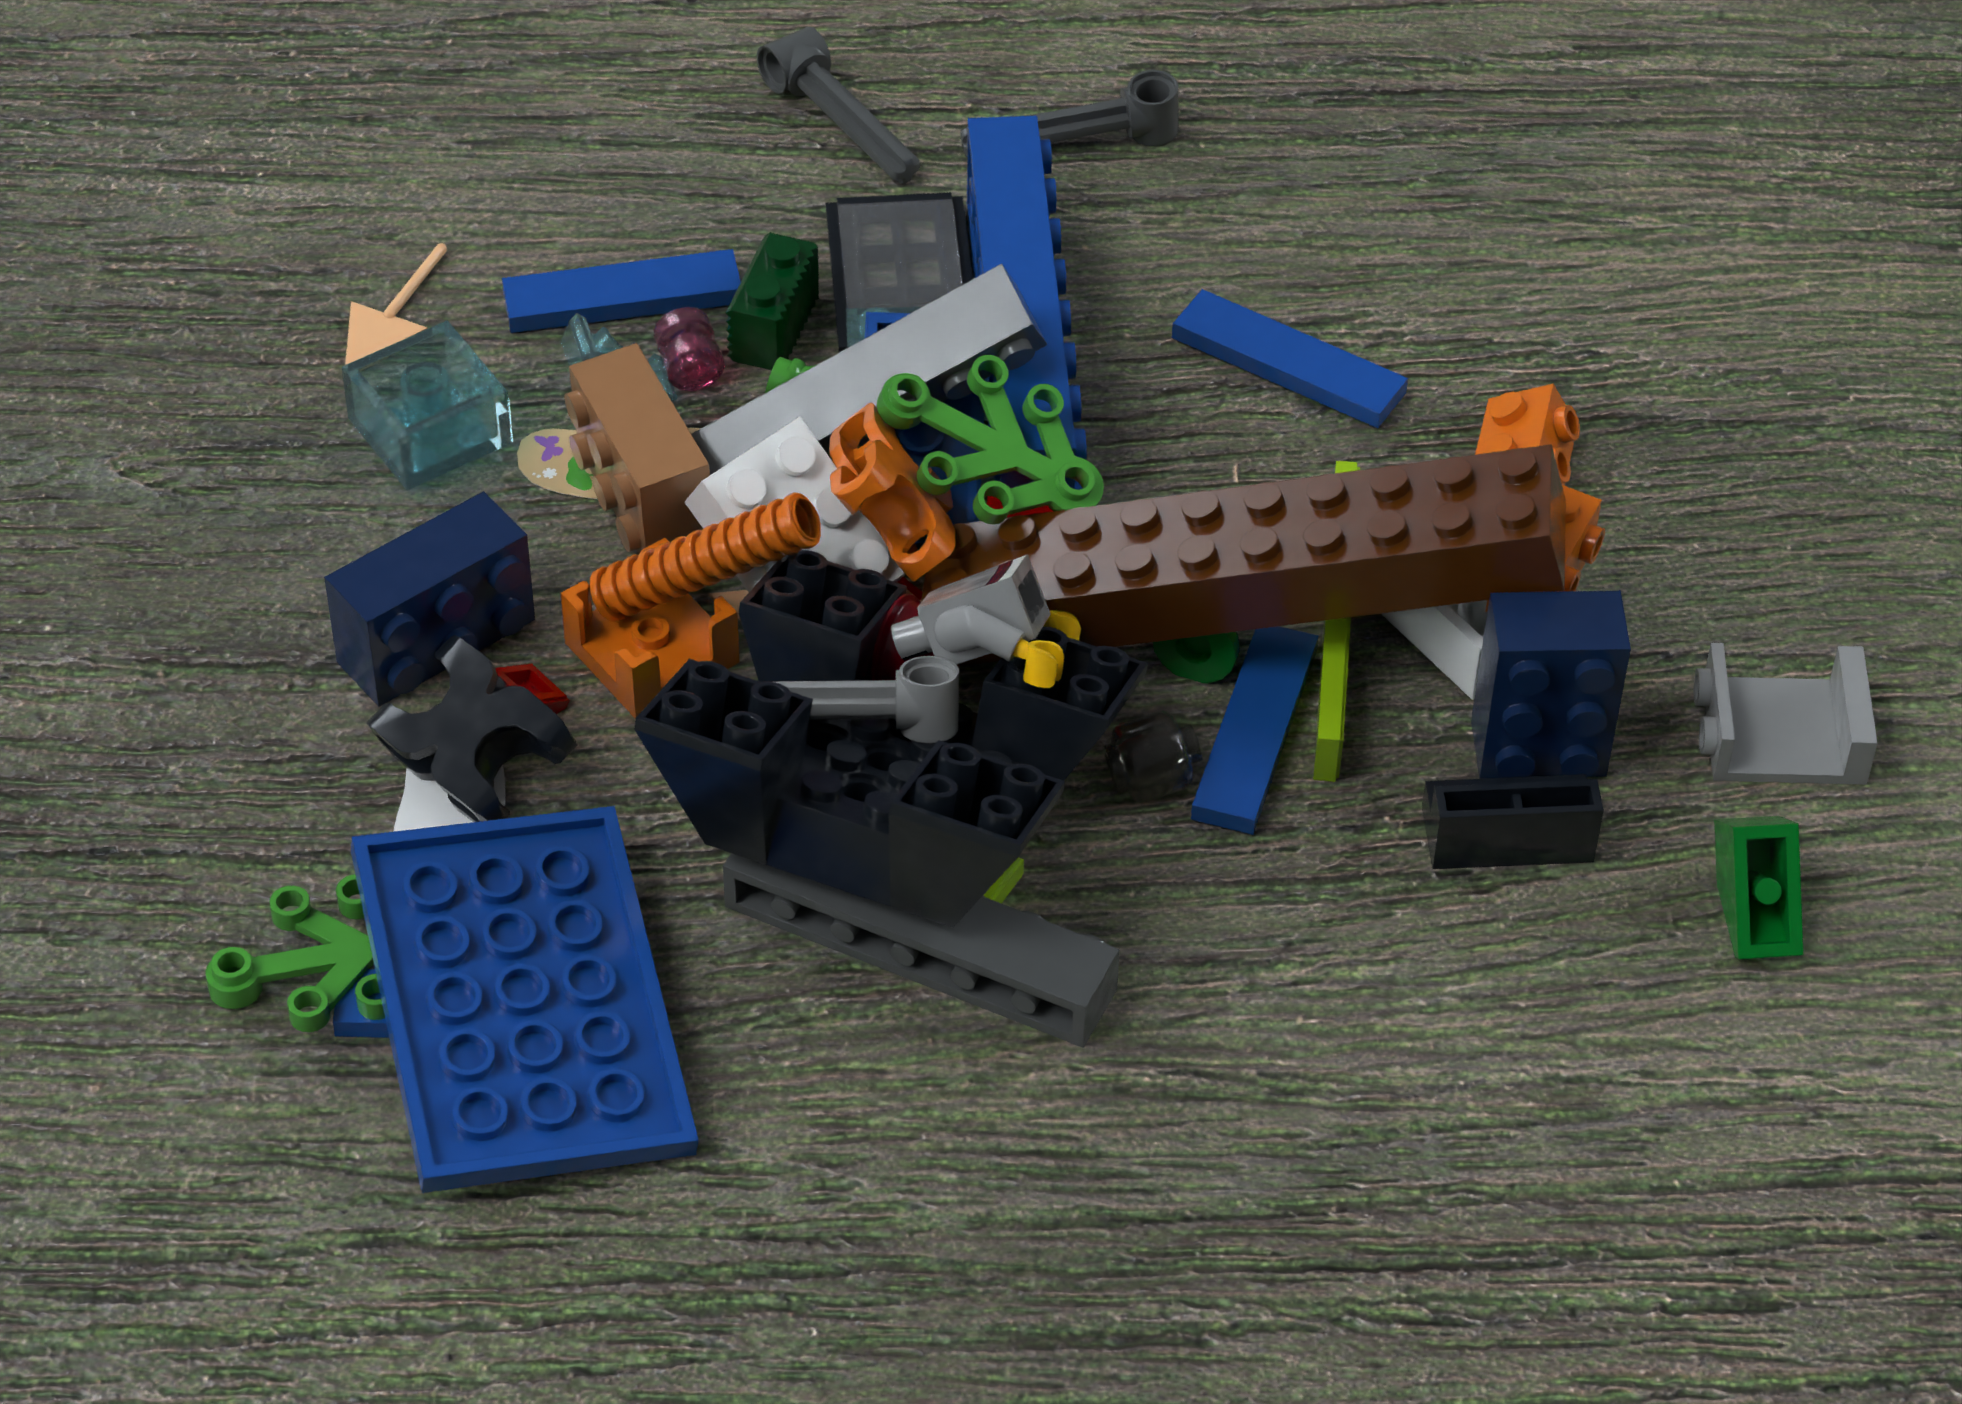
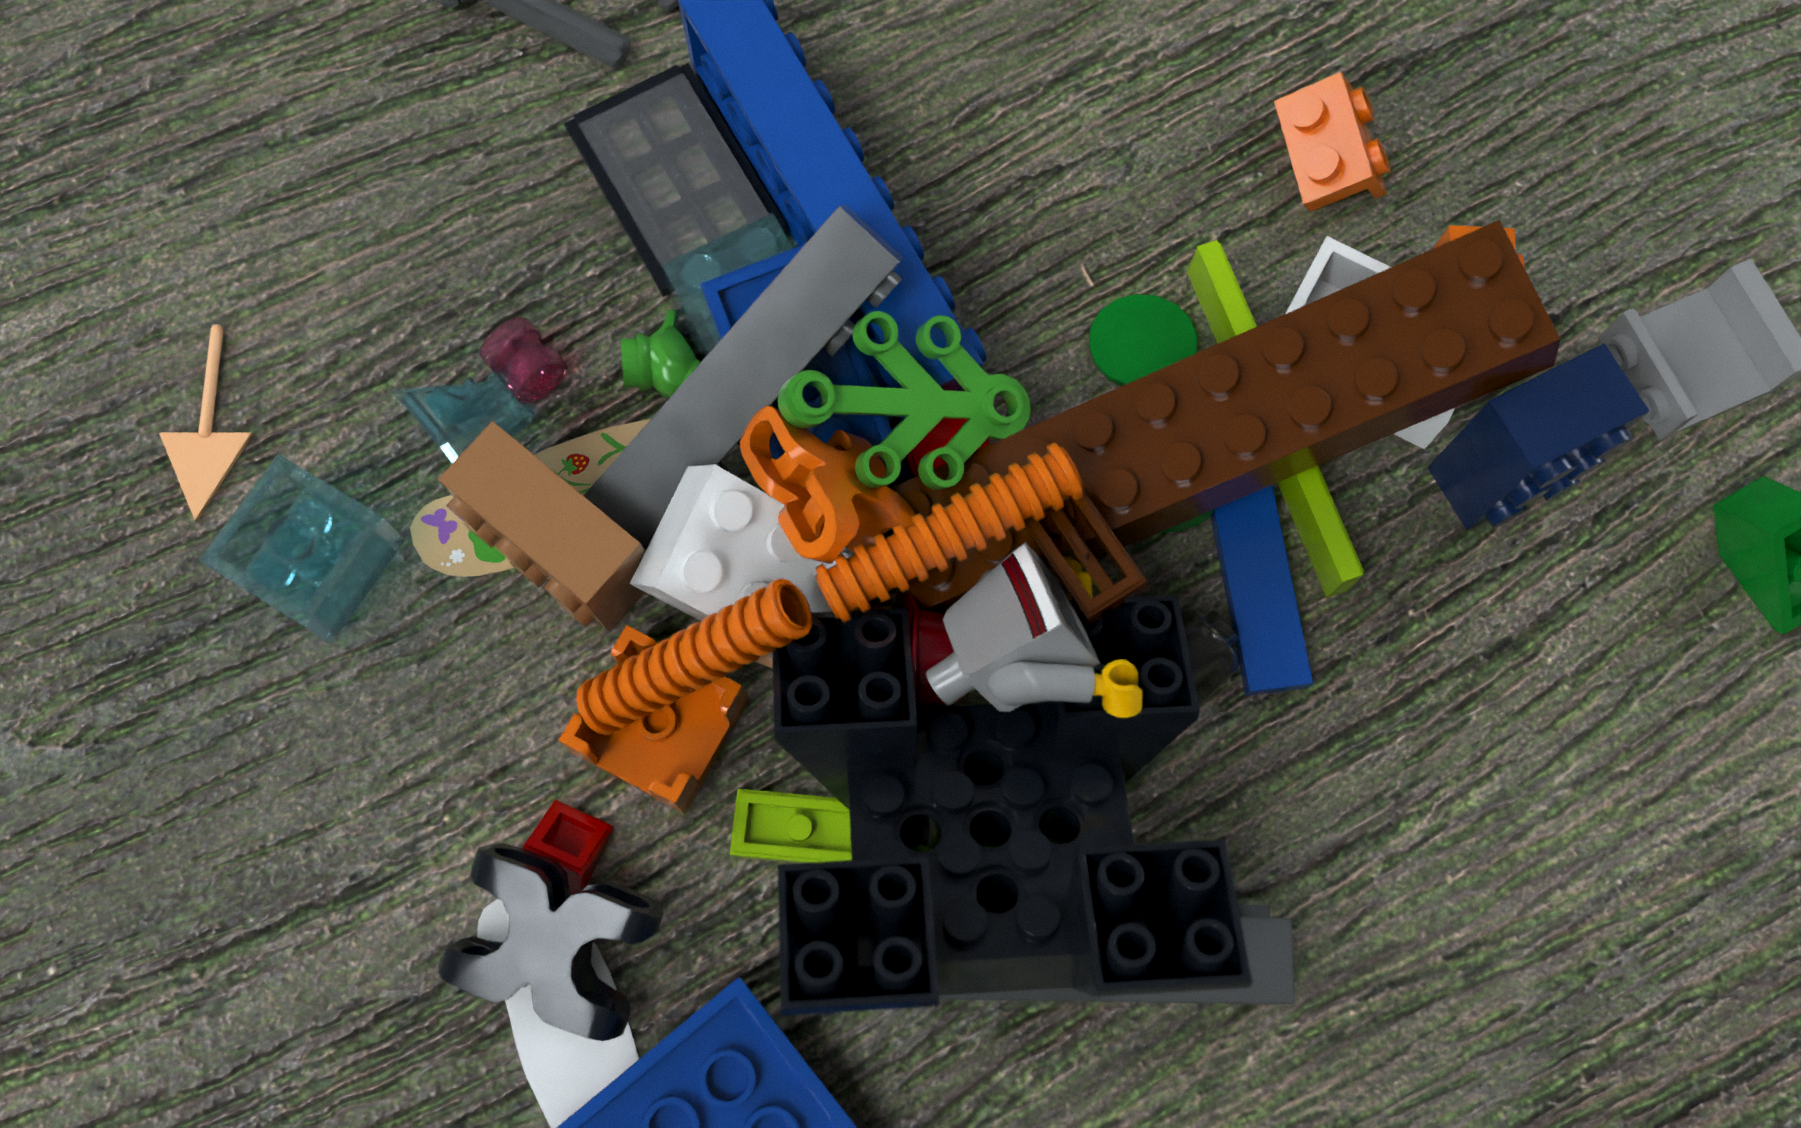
camera: 25 degrees left, 25 degrees up
dark blue brick [324,491,535,707] -> none
blue tile [502,249,741,333] -> none
dark green brick [726,233,819,370] -> none
light grey axle [776,656,959,743] -> none
blue tile [1172,289,1408,428] -> none
black piece [1422,774,1604,869] -> none
none -> orange piece [815,442,1084,623]
none -> reddish brown tile [1024,490,1148,625]

